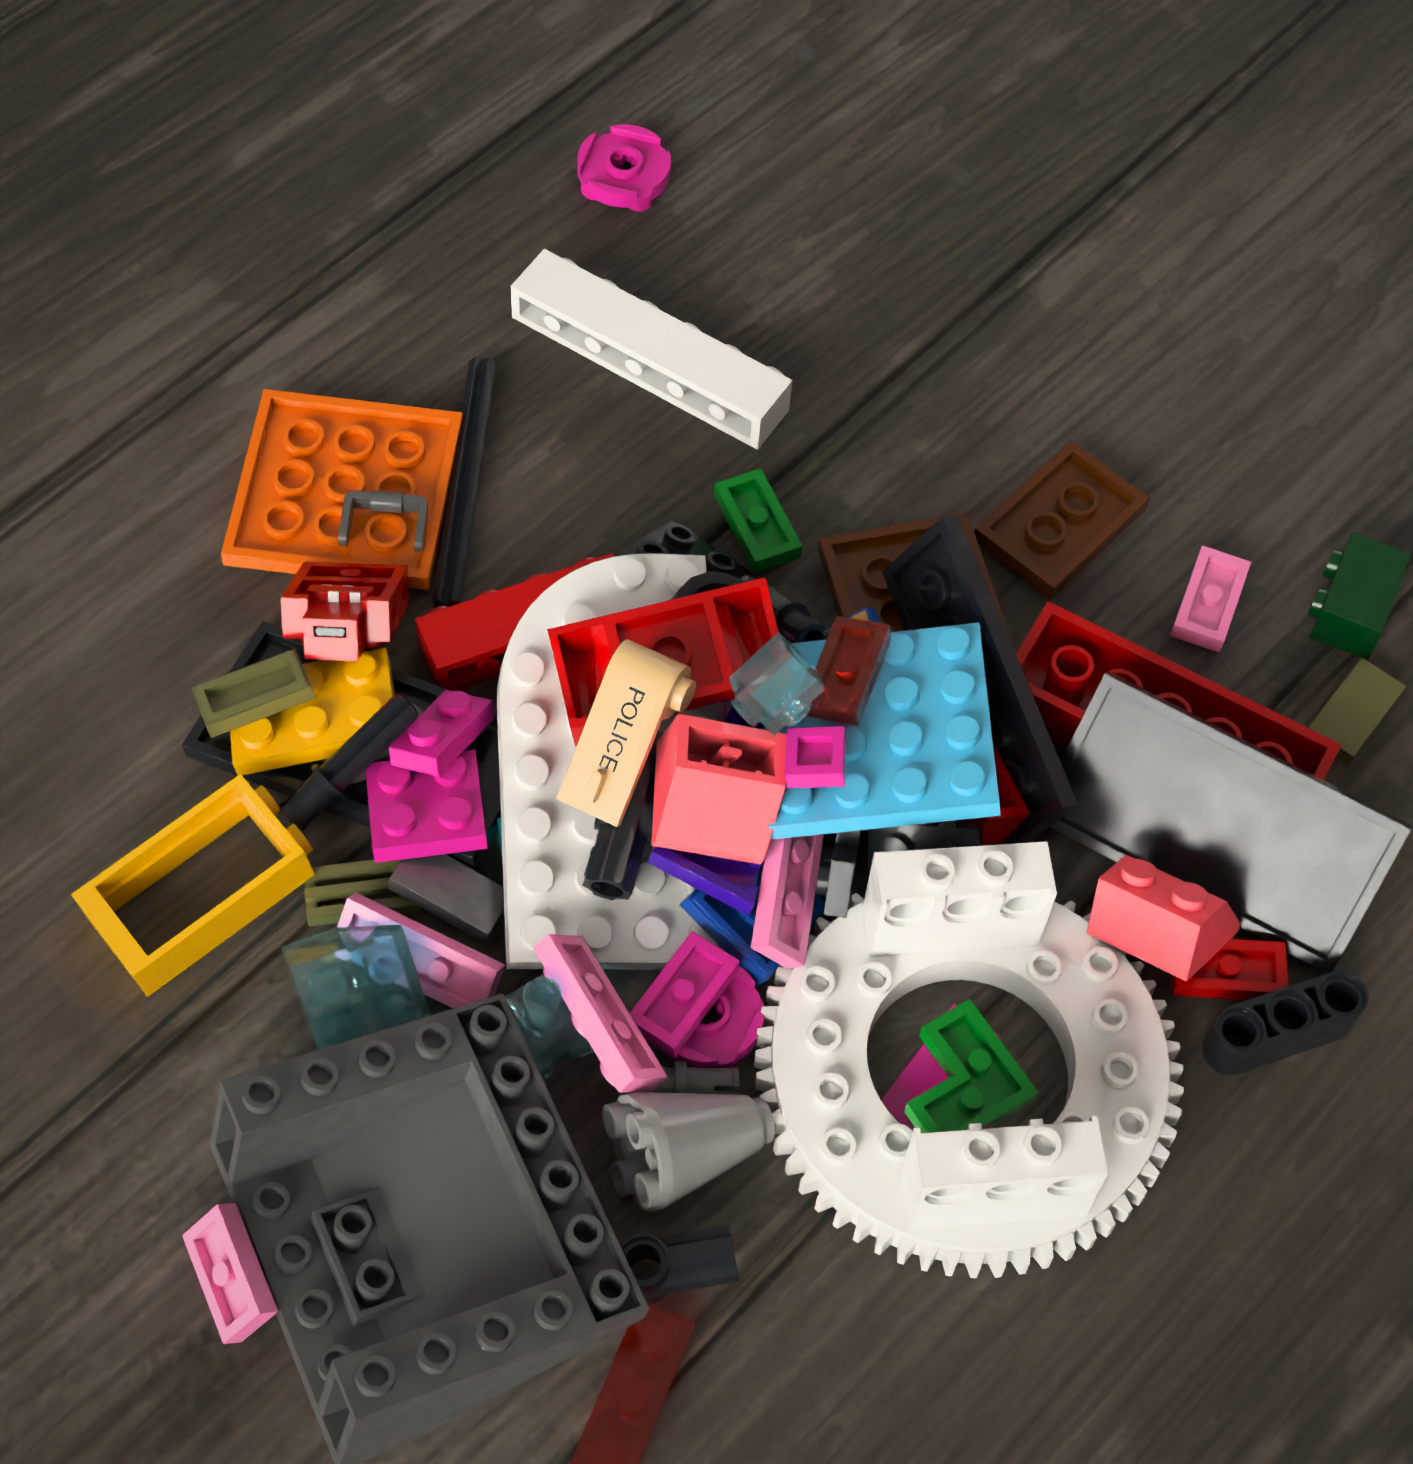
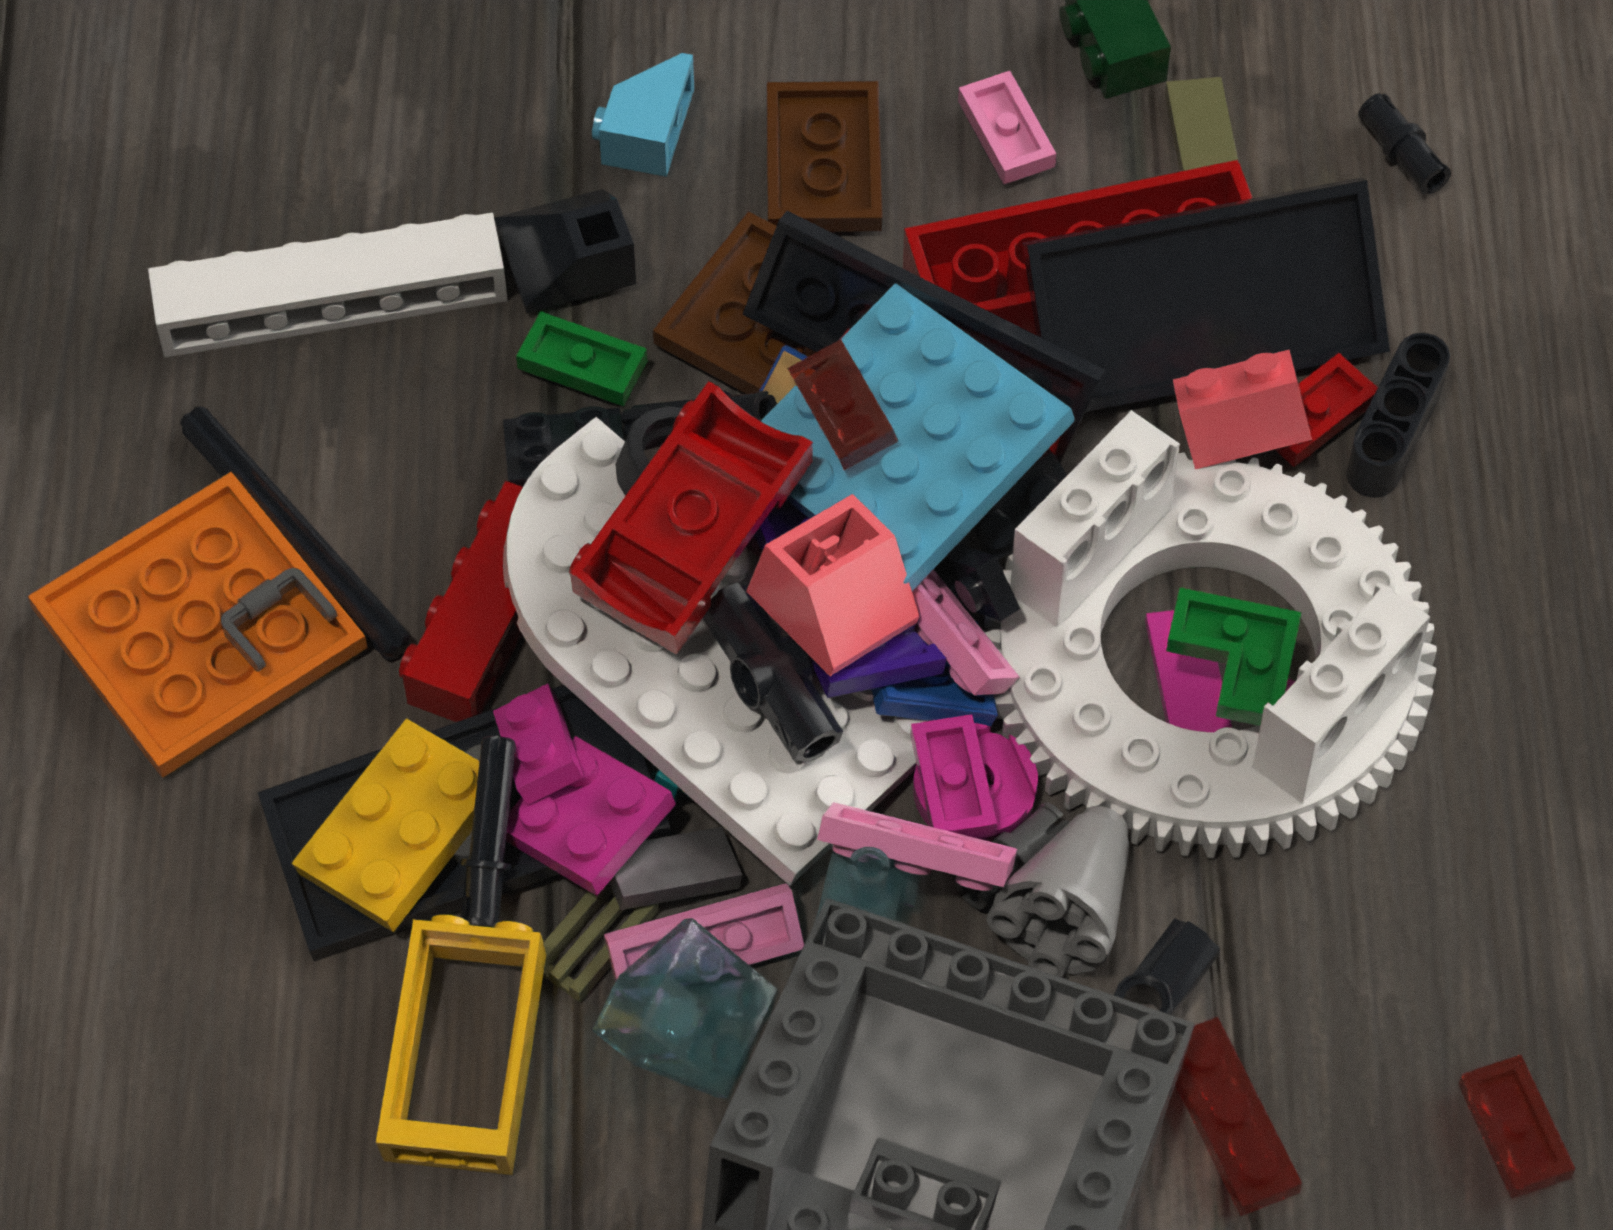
camera: 40 degrees left, 0 degrees up
olive tile [191,649,315,738] -> none
red piece [280,562,409,661] -> none
door [556,639,696,827] -> none
dark pink plate [577,124,671,212] -> none
clear light blue brick [729,632,825,736] -> none
dark pink plate [785,726,847,789] -> none
none -> black slope [494,189,637,314]
none -> medium azure slope [592,53,694,177]

